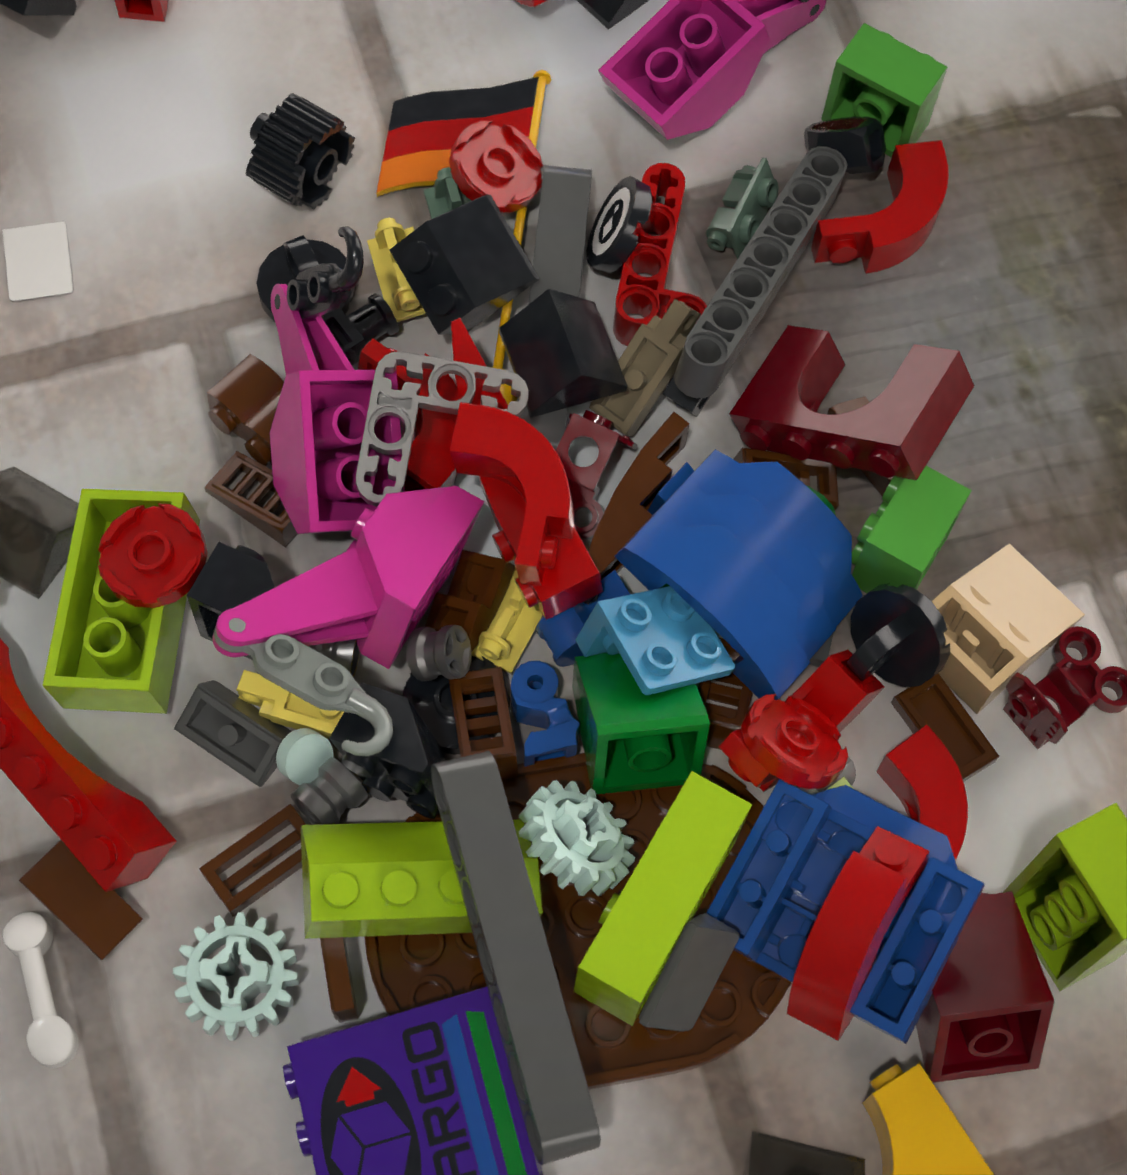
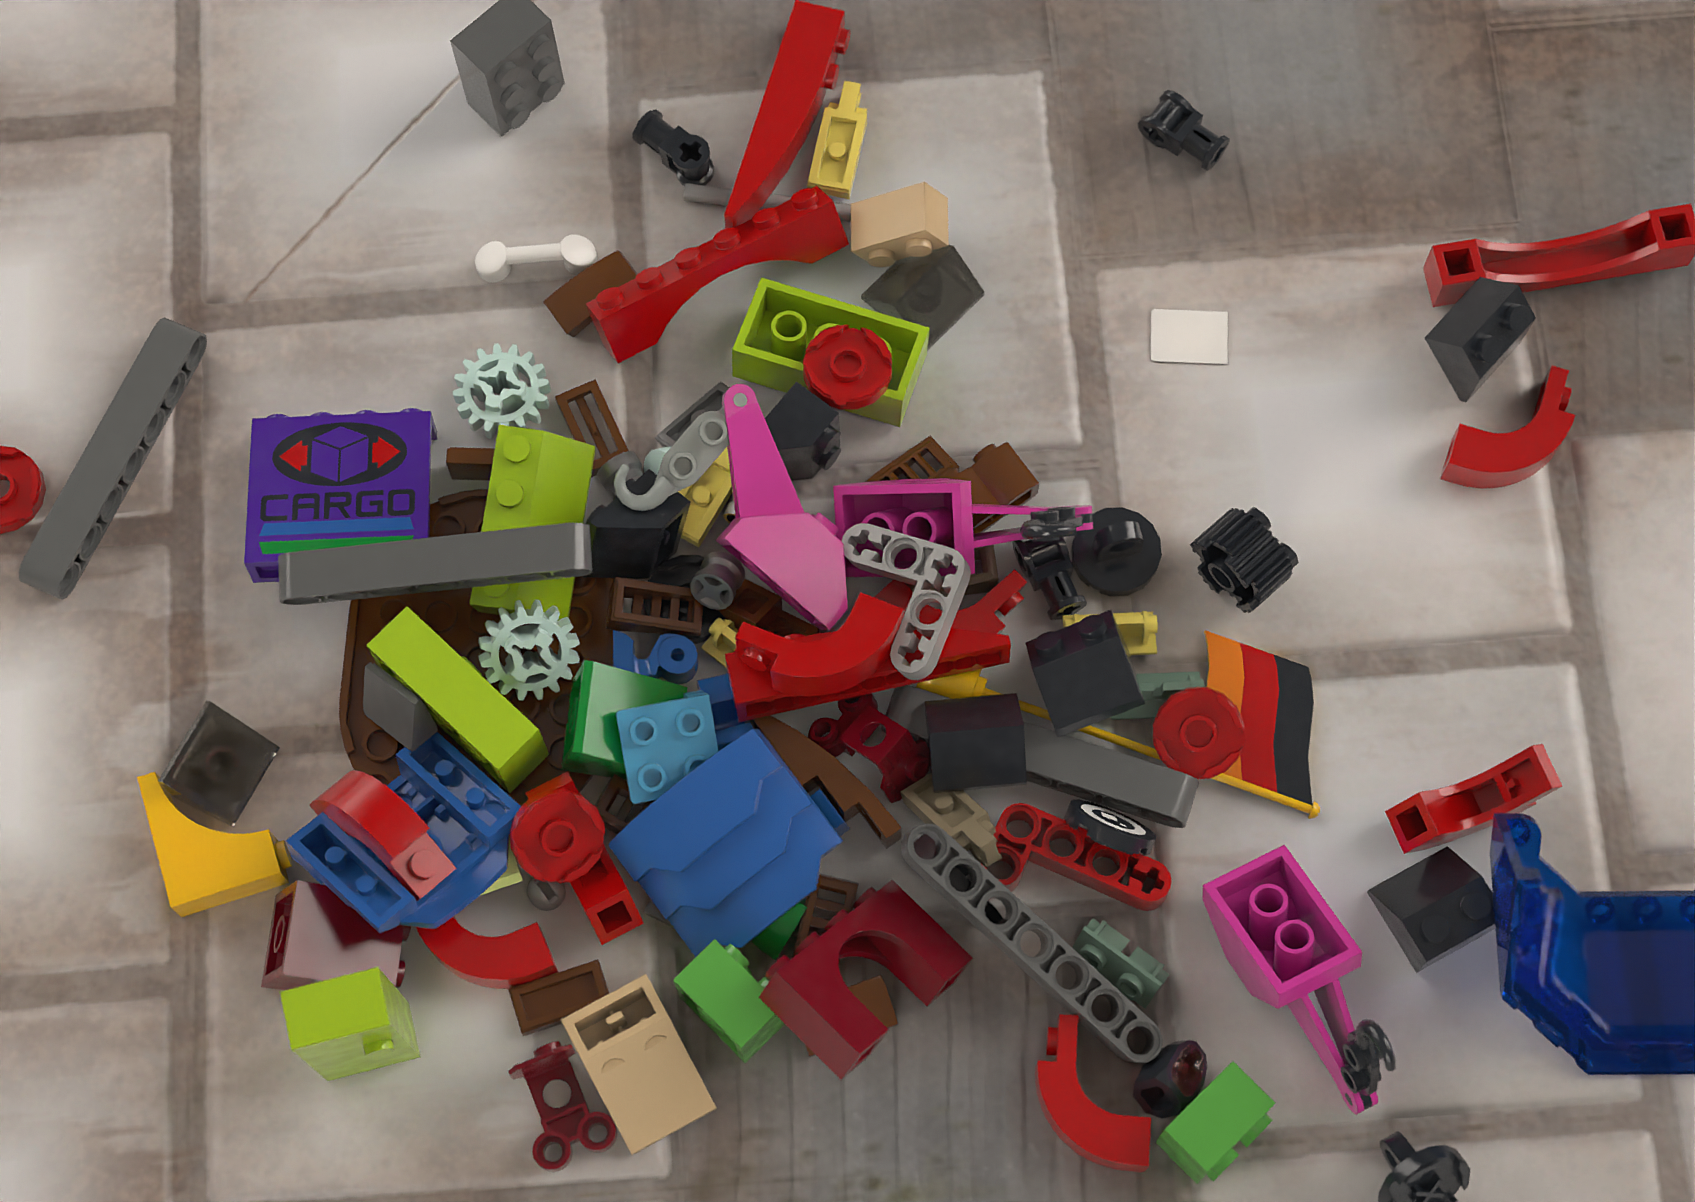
camera: 110 degrees right, 5 degrees up
black tile [846,583,950,687] -> none

